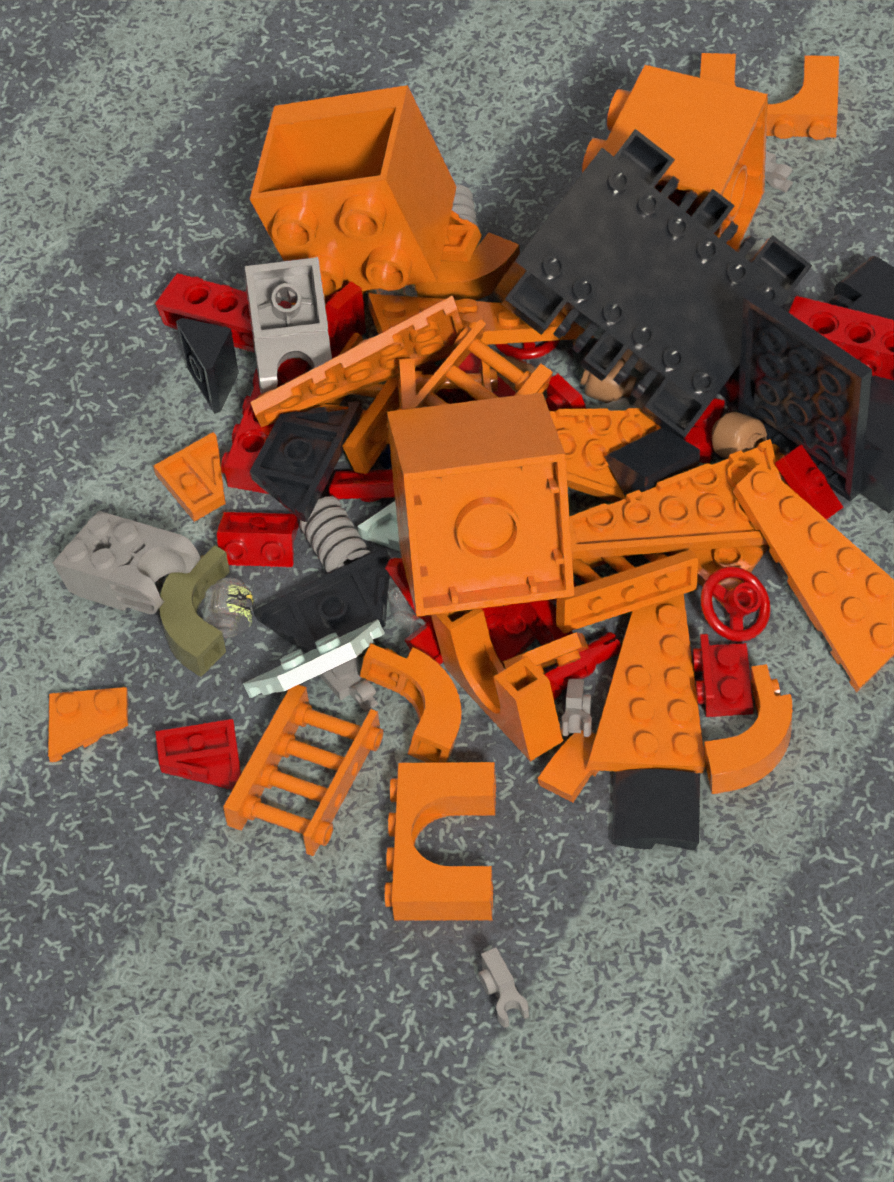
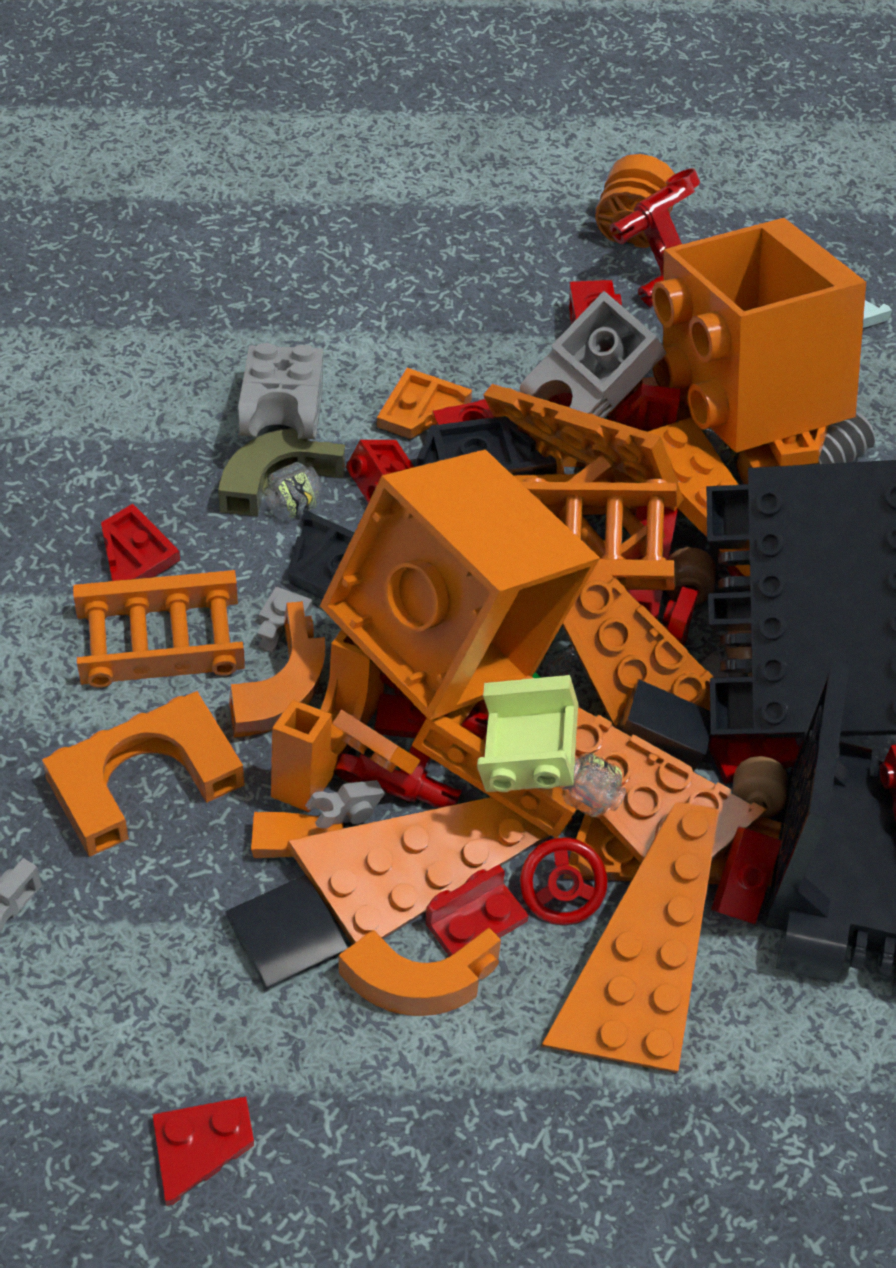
camera: 50 degrees right, 0 degrees up
orange wing [48,687,128,762] -> none
black slope [176,318,239,414] -> none
light aqua wing [243,619,385,698] -> none
none -> red wing [152,1096,254,1206]
none -> yellowish green panel [477,675,578,792]
none -> clear head [558,752,626,818]
none -> orange wheel [595,154,675,248]
none -> red connector [610,168,700,307]

